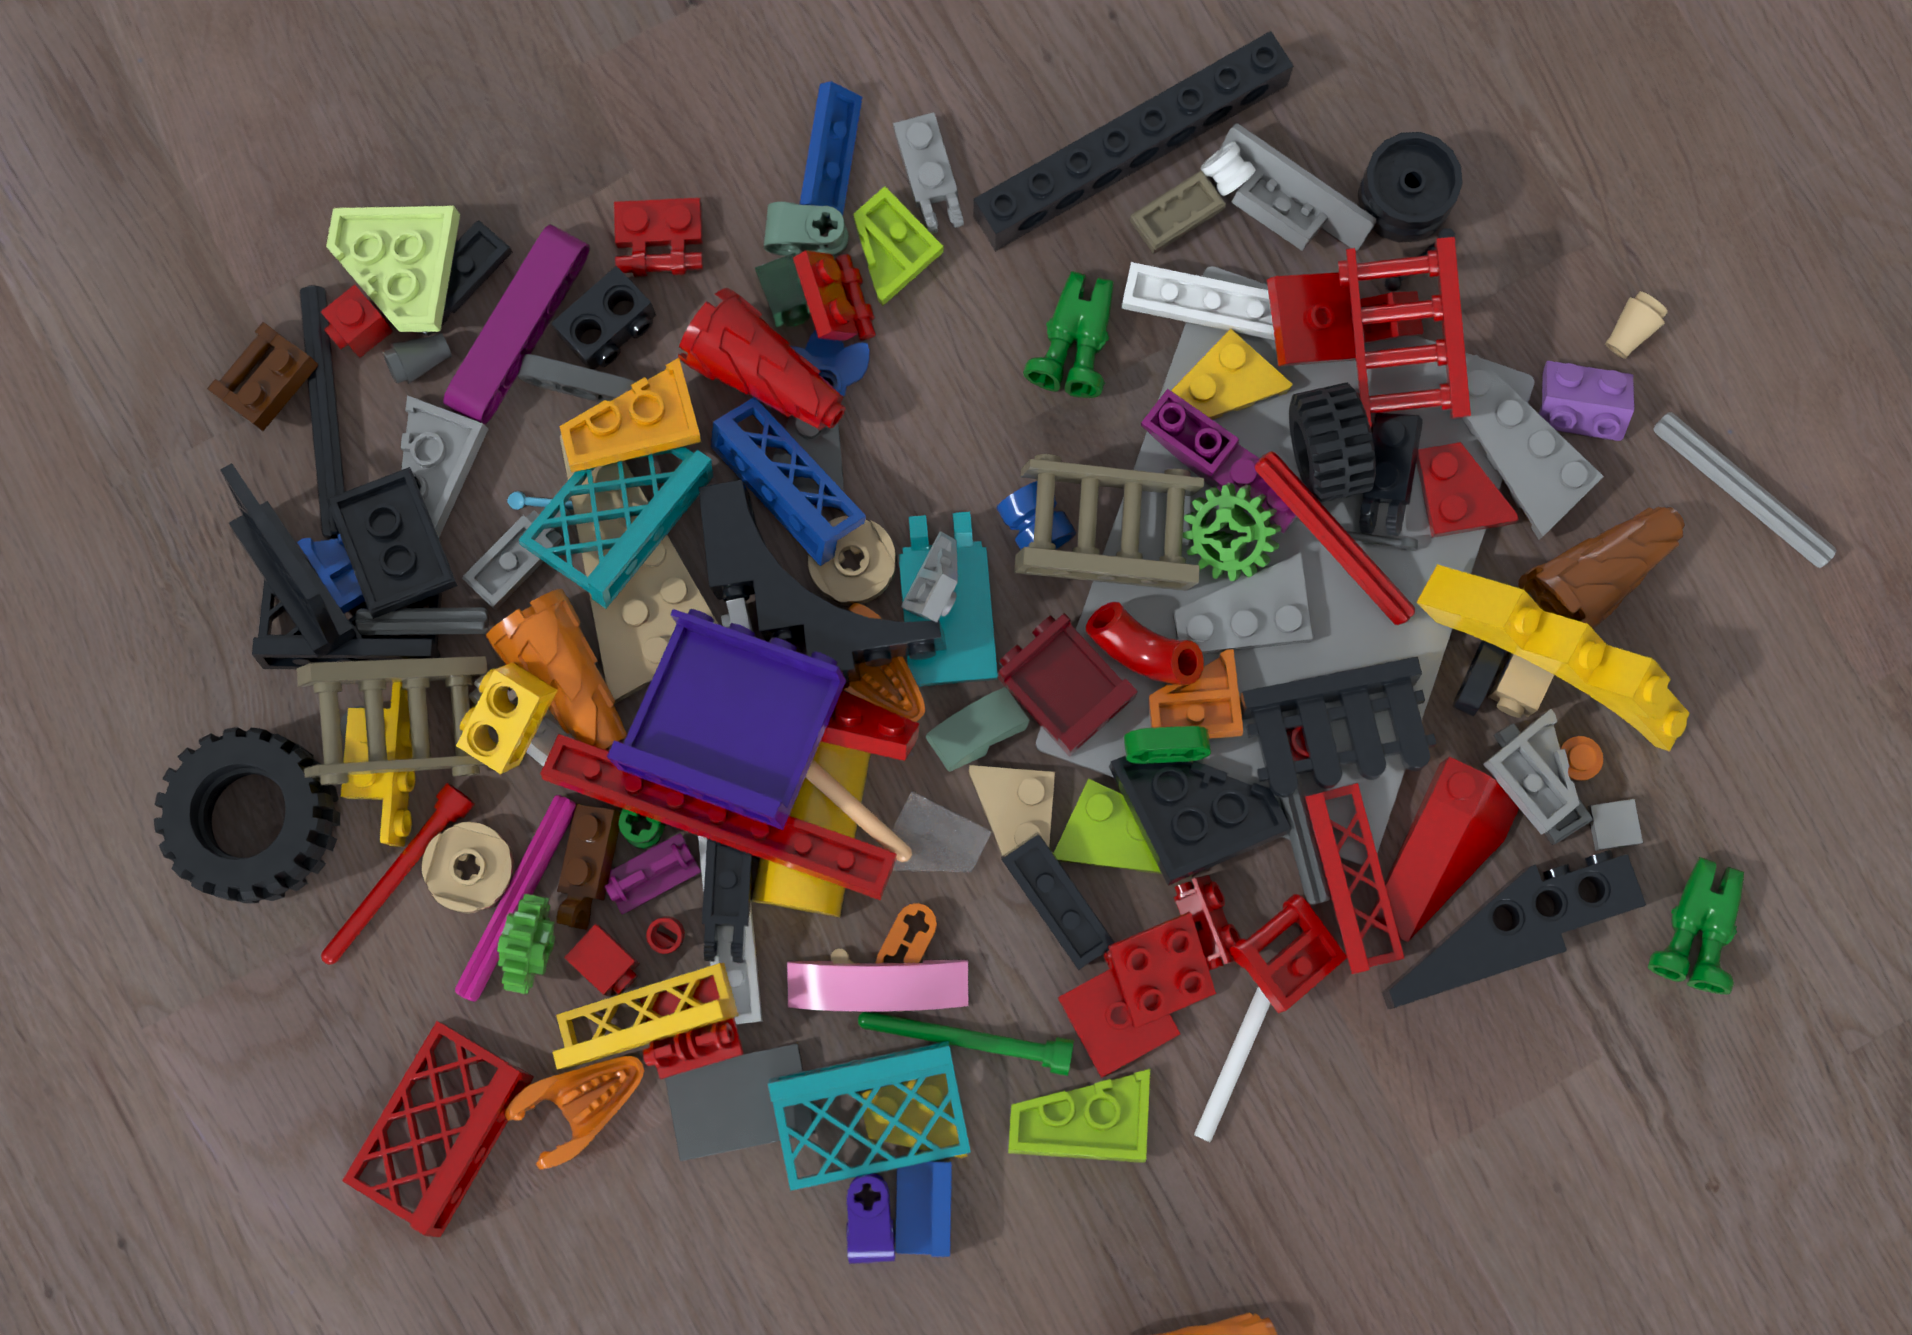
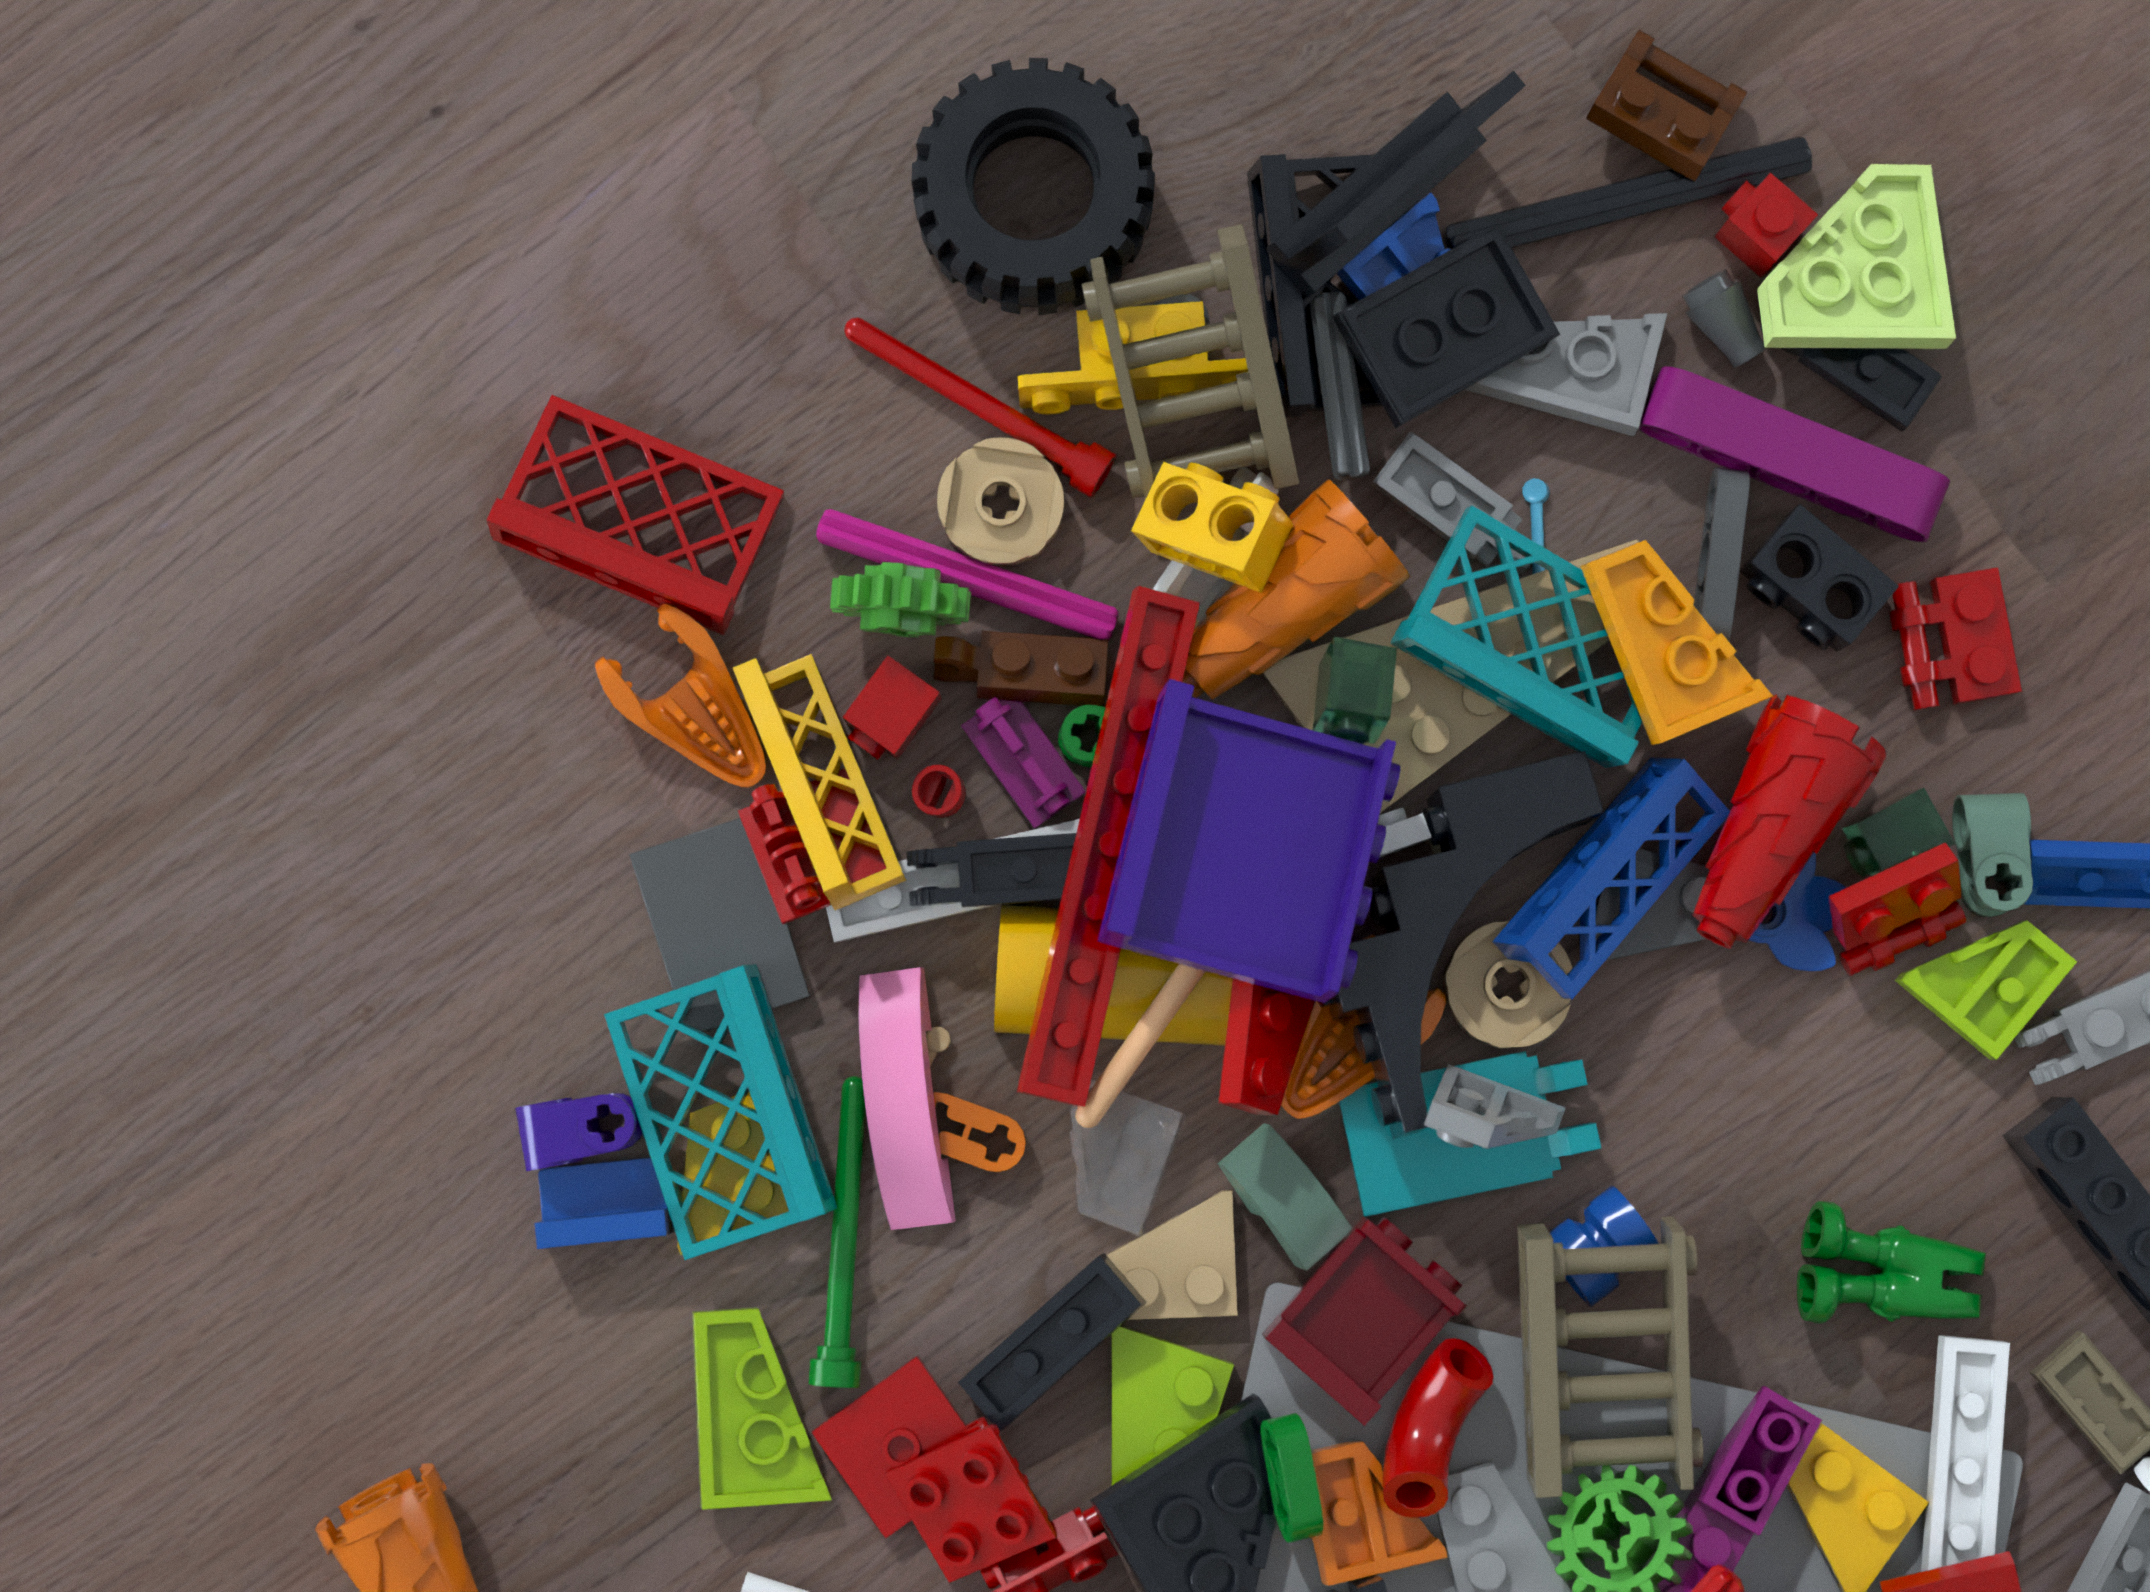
camera: 80 degrees right, 5 degrees up
none -> clear green brick [1312,637,1397,744]

